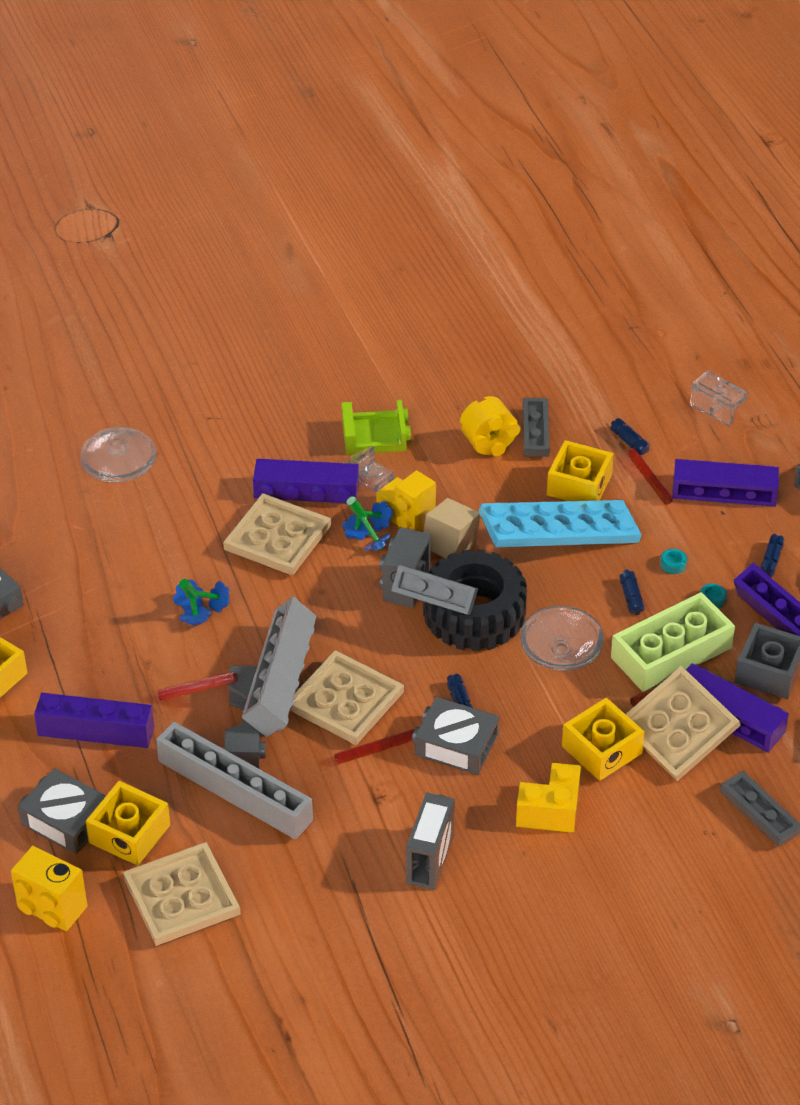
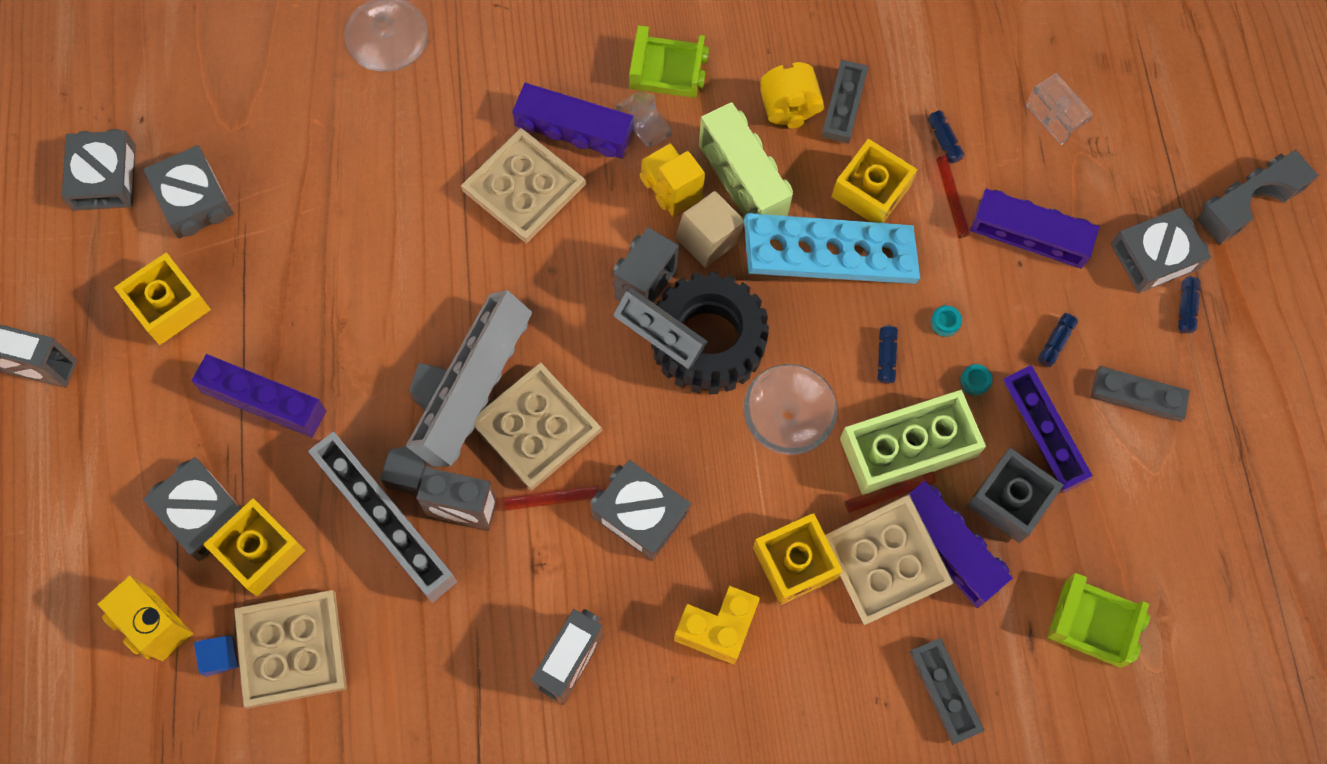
camera: 10 degrees right, 25 degrees up
clear red bar [157,671,238,701] -> none
blue plant [173,579,229,625] -> none
blue plant [343,496,393,551] -> none
dark blue axle [447,673,473,708] -> none
none -> blue slope [194,635,239,677]
none -> dark grey brick [417,467,497,531]
none -> yellowish green brick [699,102,793,217]

